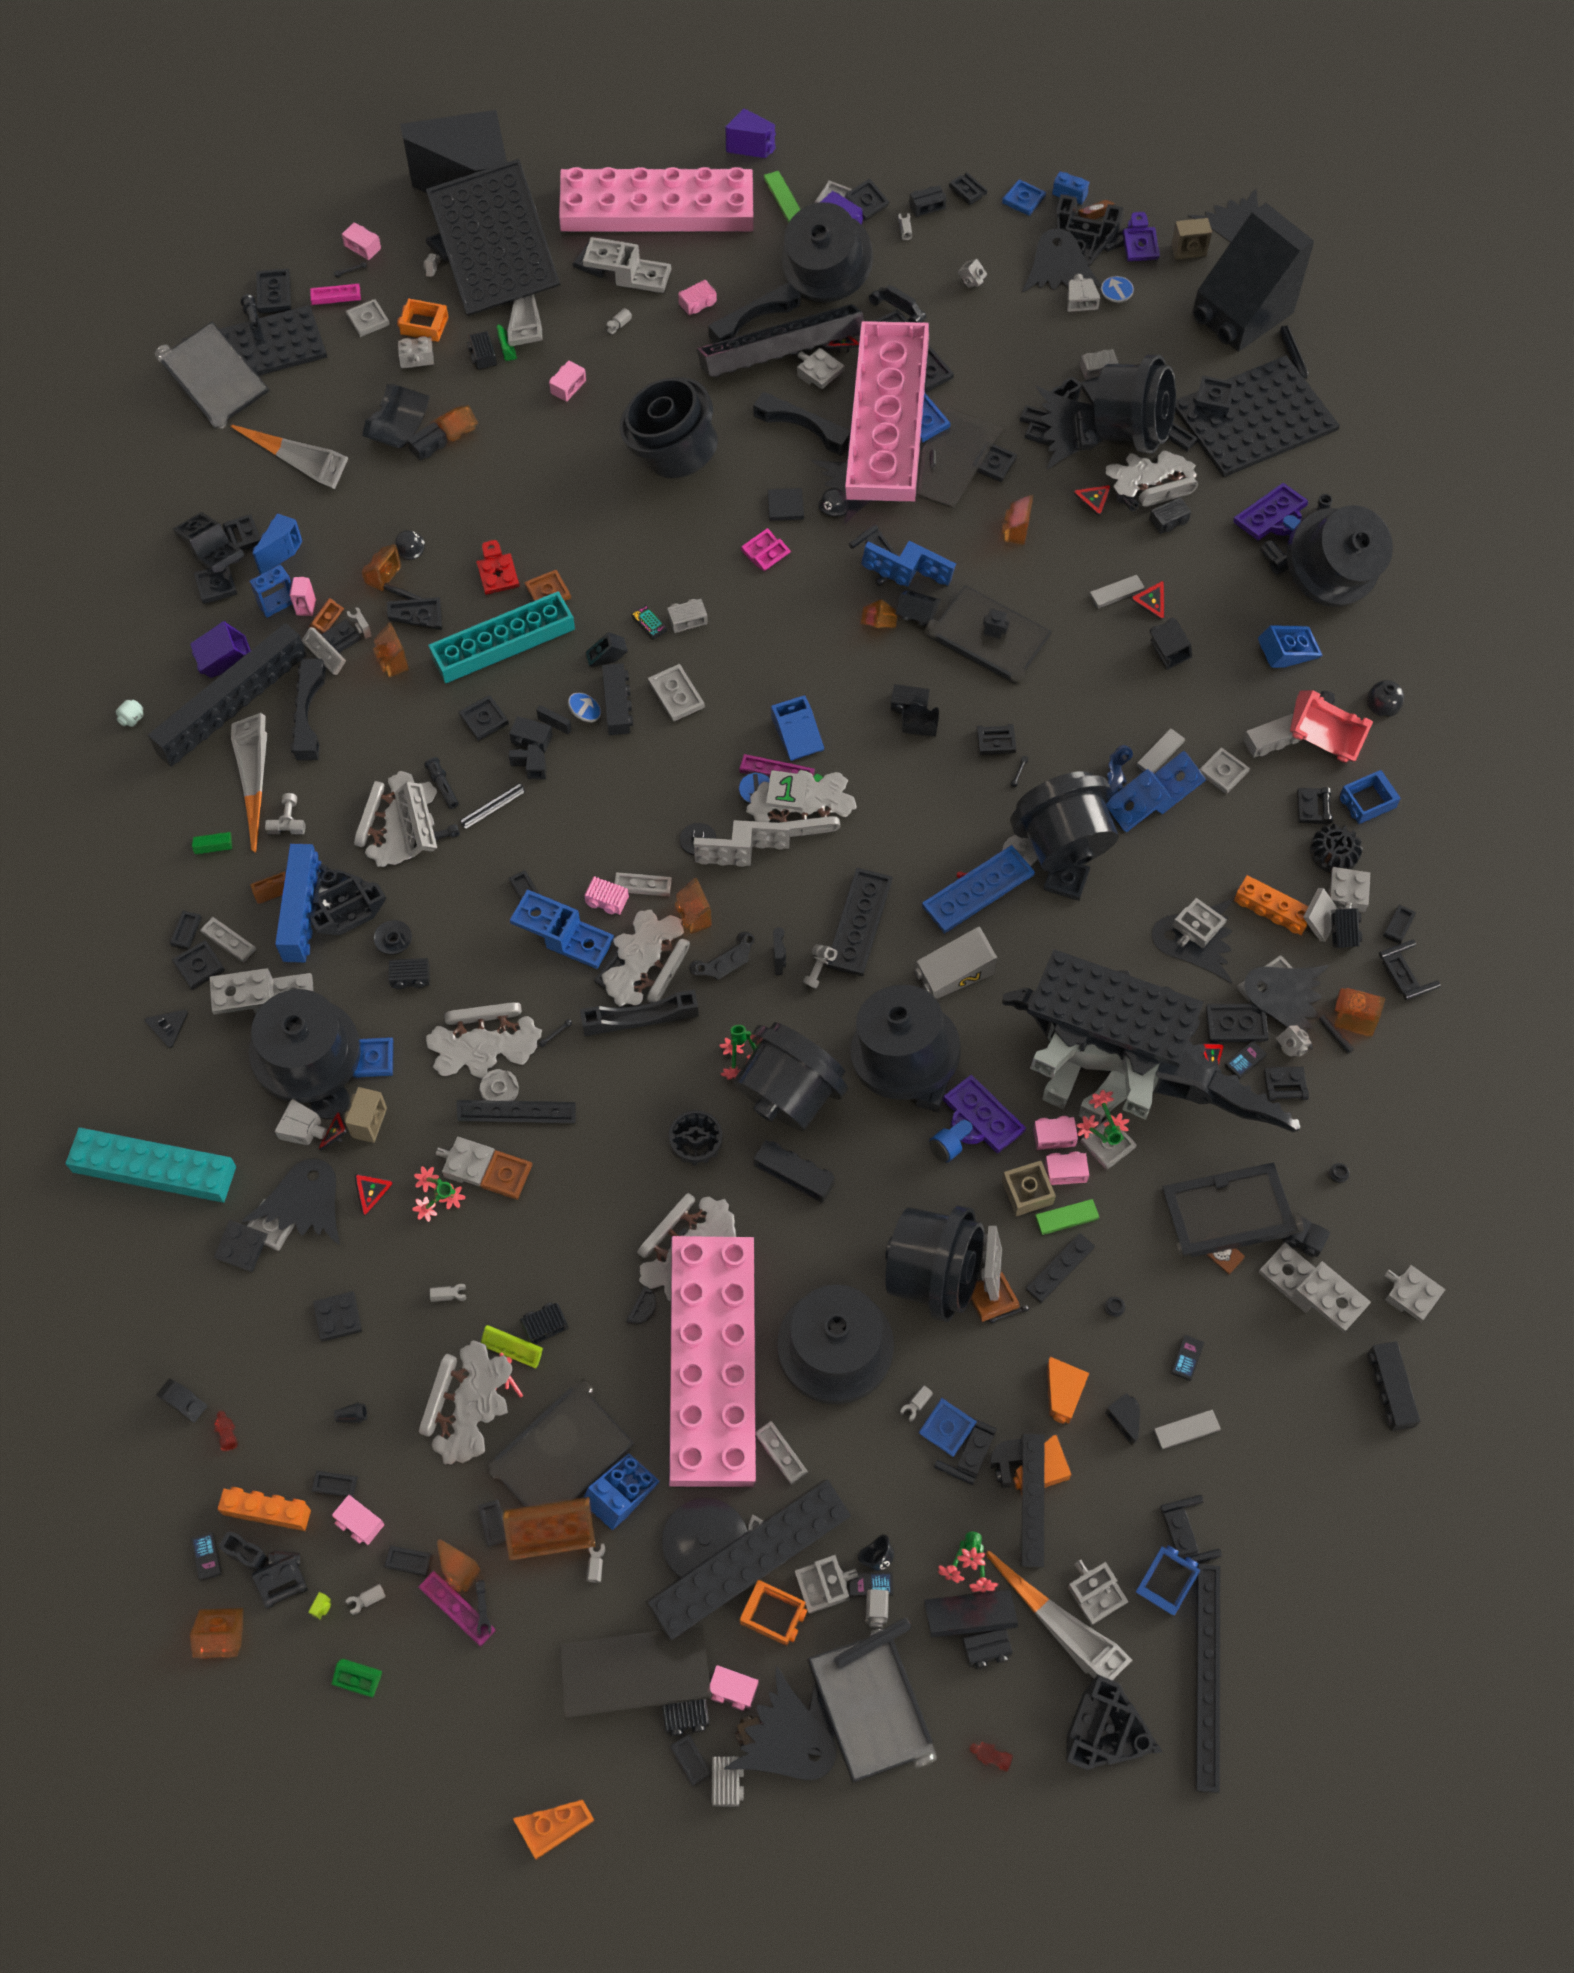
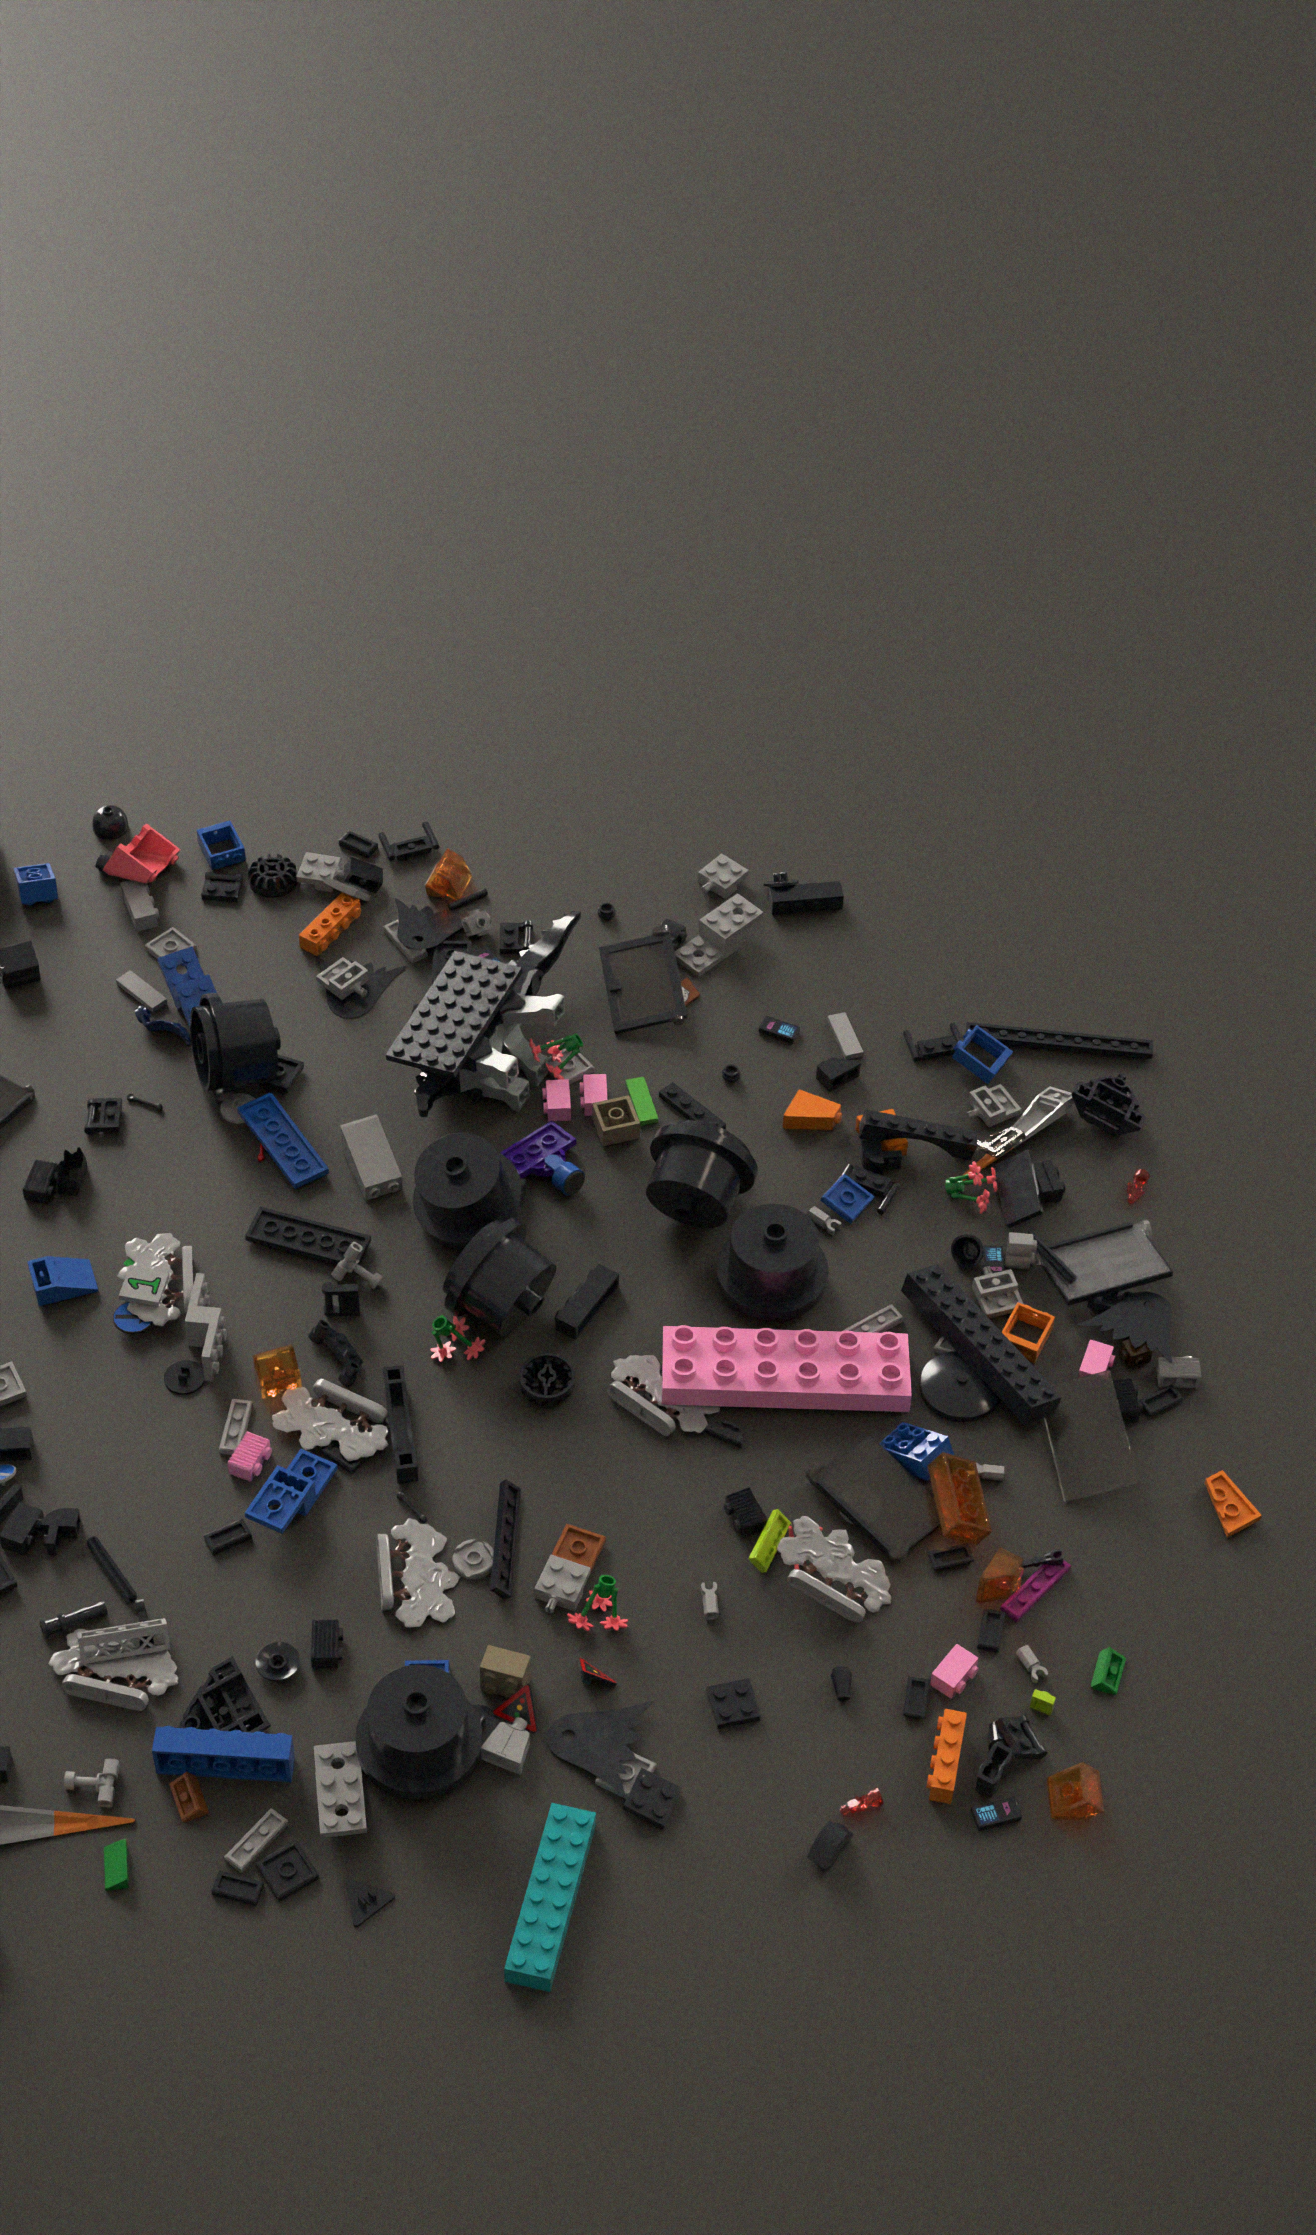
camera: 90 degrees left, 15 degrees down
magenta tile [739,754,815,777] -> none
none -> black piece [763,872,799,887]
none -> clear smoke wing [976,1127,1026,1158]

